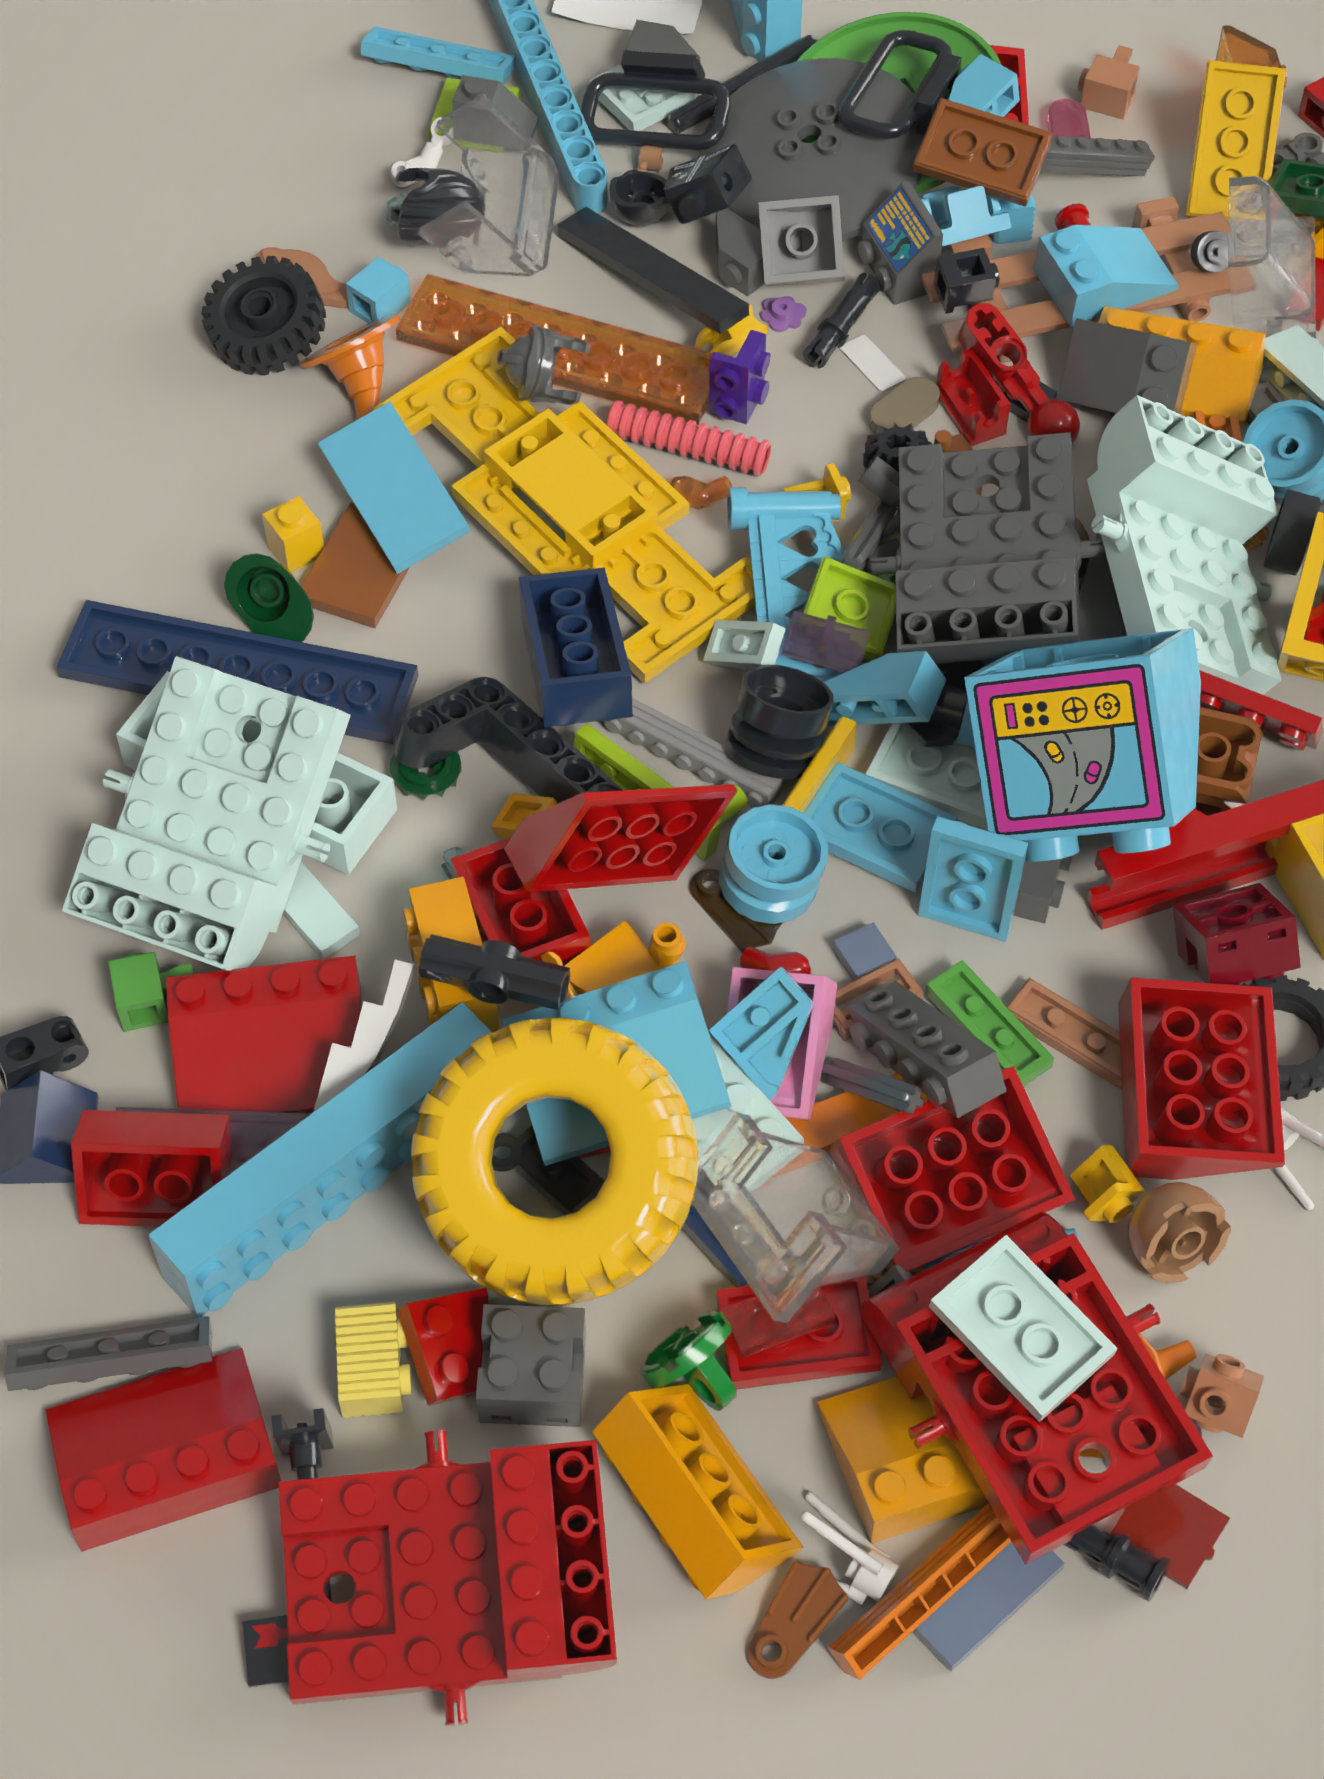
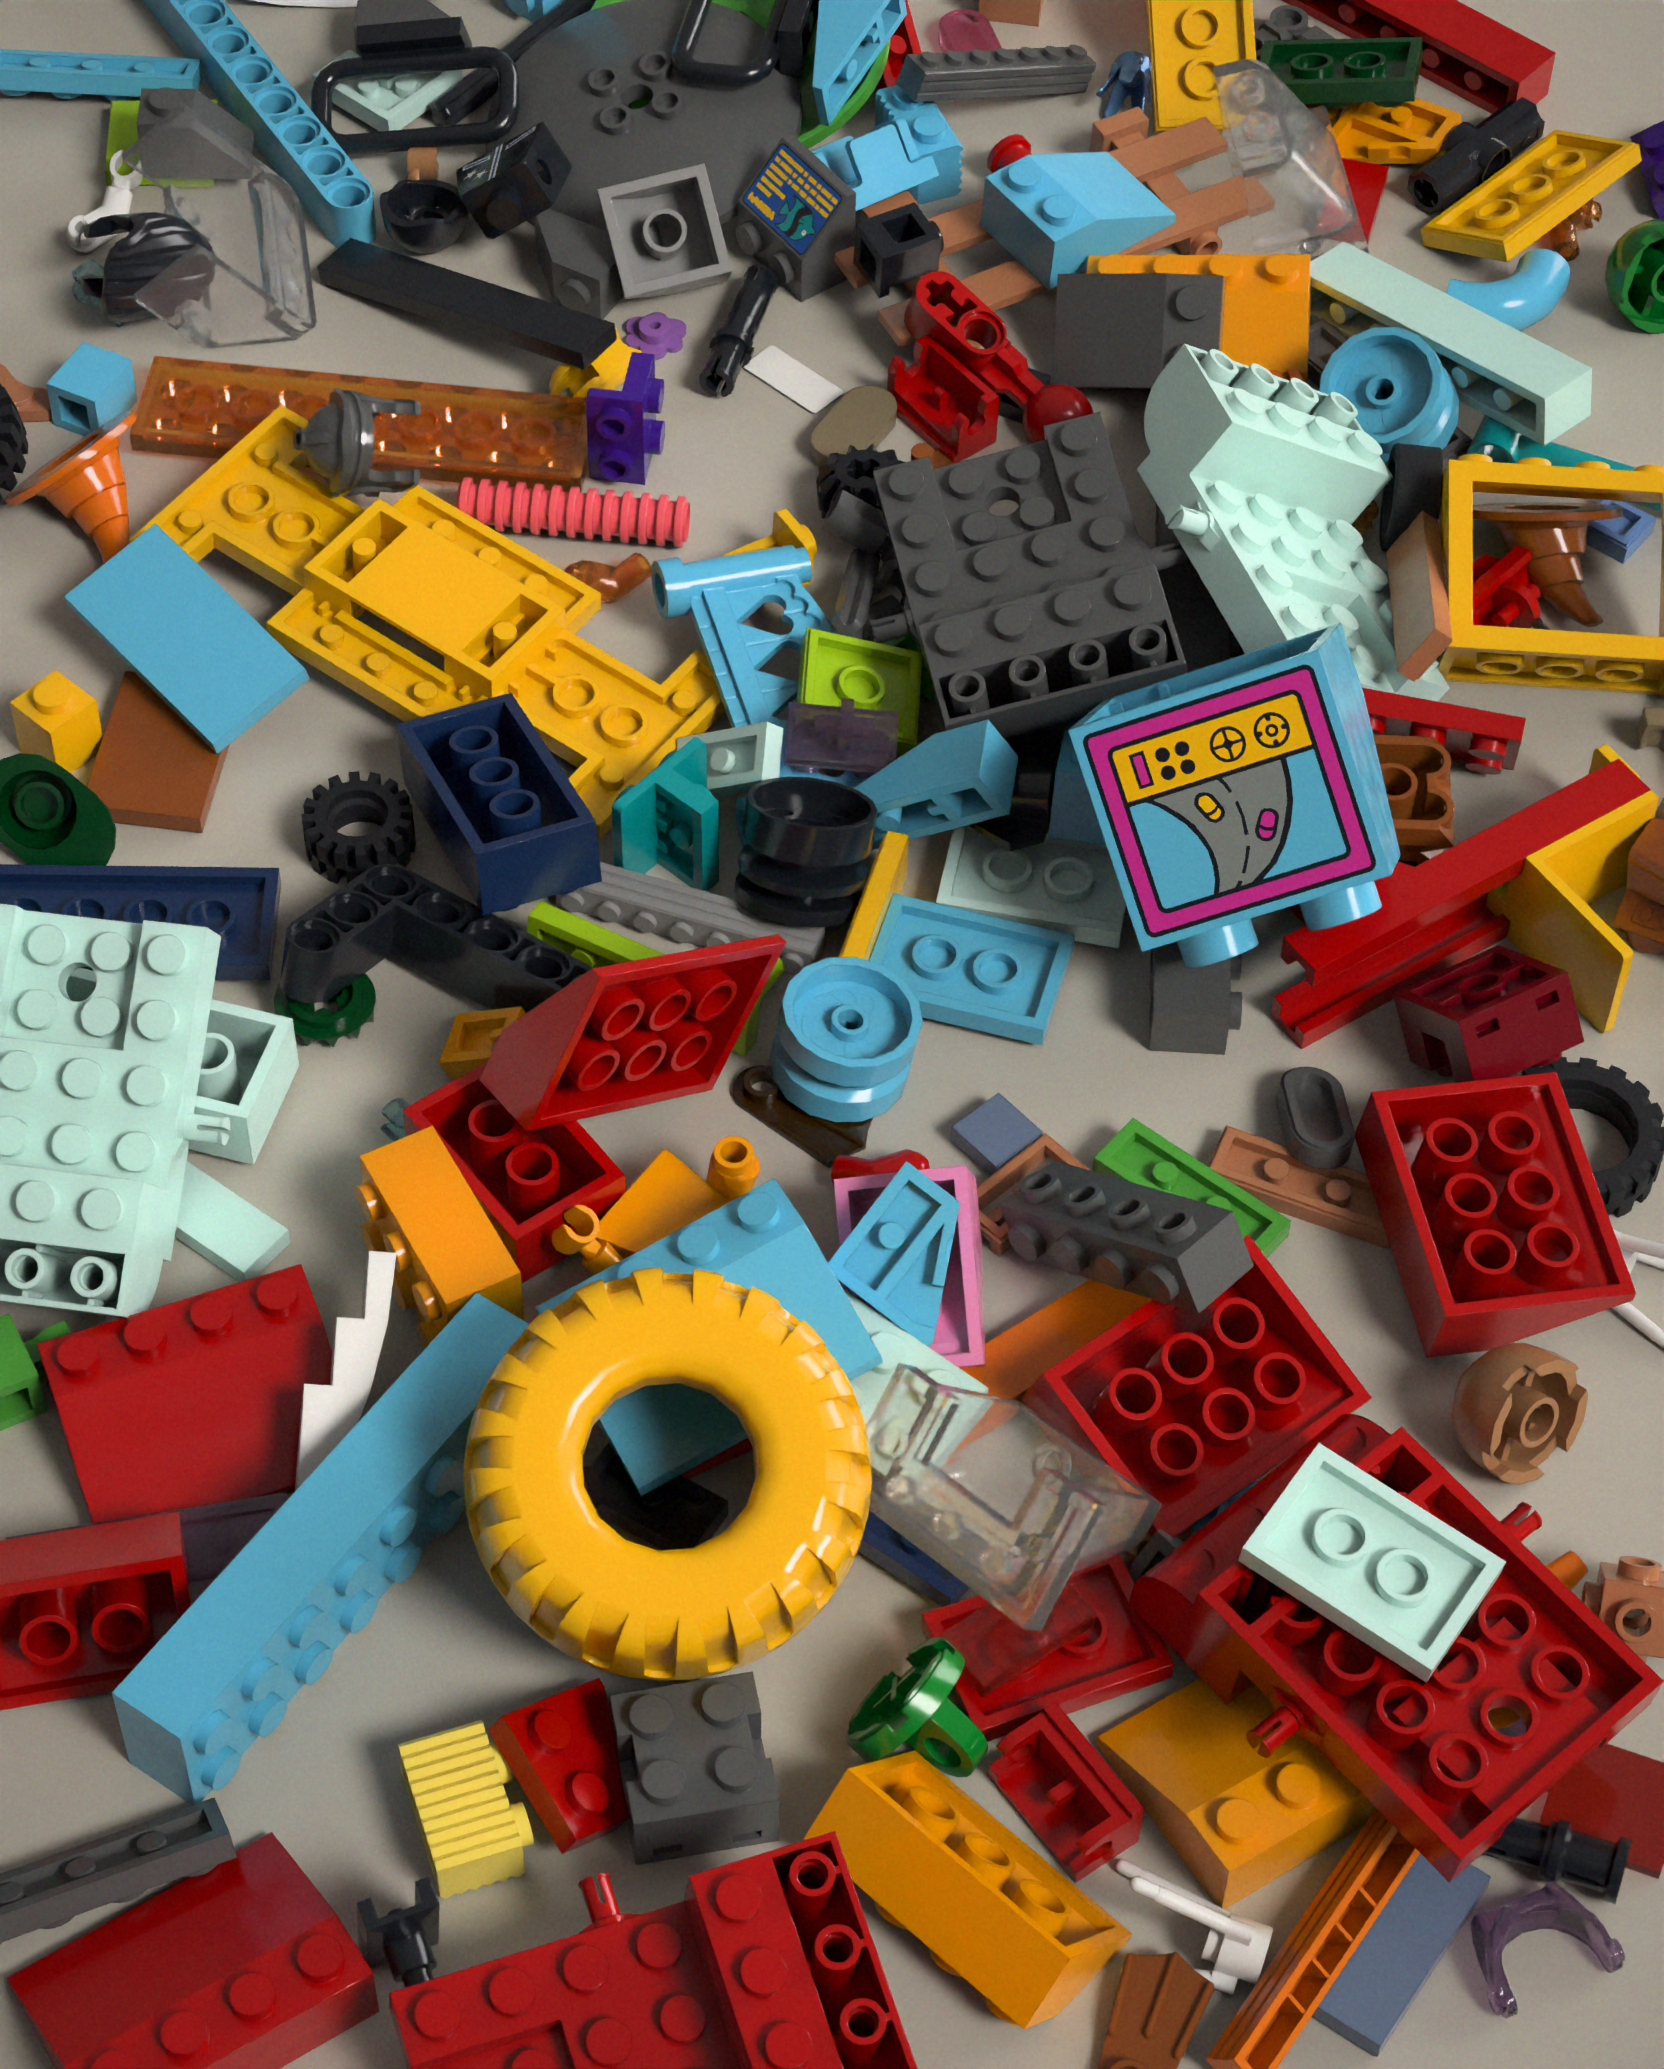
camera: 15 degrees left, 5 degrees down
black piece [419,934,571,1011] -> none
dark grey axle [822,1058,924,1114] -> none
dark orange tile [913,98,1054,207] -> none
medium azure plate [918,816,1028,942] -> none
yellow bracket [1070,1145,1145,1223] -> none
wheel [1190,231,1236,272] -> none
none -> black tyre [301,771,416,884]
none -> teal bracket [612,737,719,892]
none -> red hinge [987,1700,1144,1883]
none -> flat silver piece [1096,51,1151,118]
none -> dark grey tile [1276,1067,1355,1169]
none -> nougat tile [1386,510,1452,682]
none -> clear purple helmet [1471,1881,1625,2018]

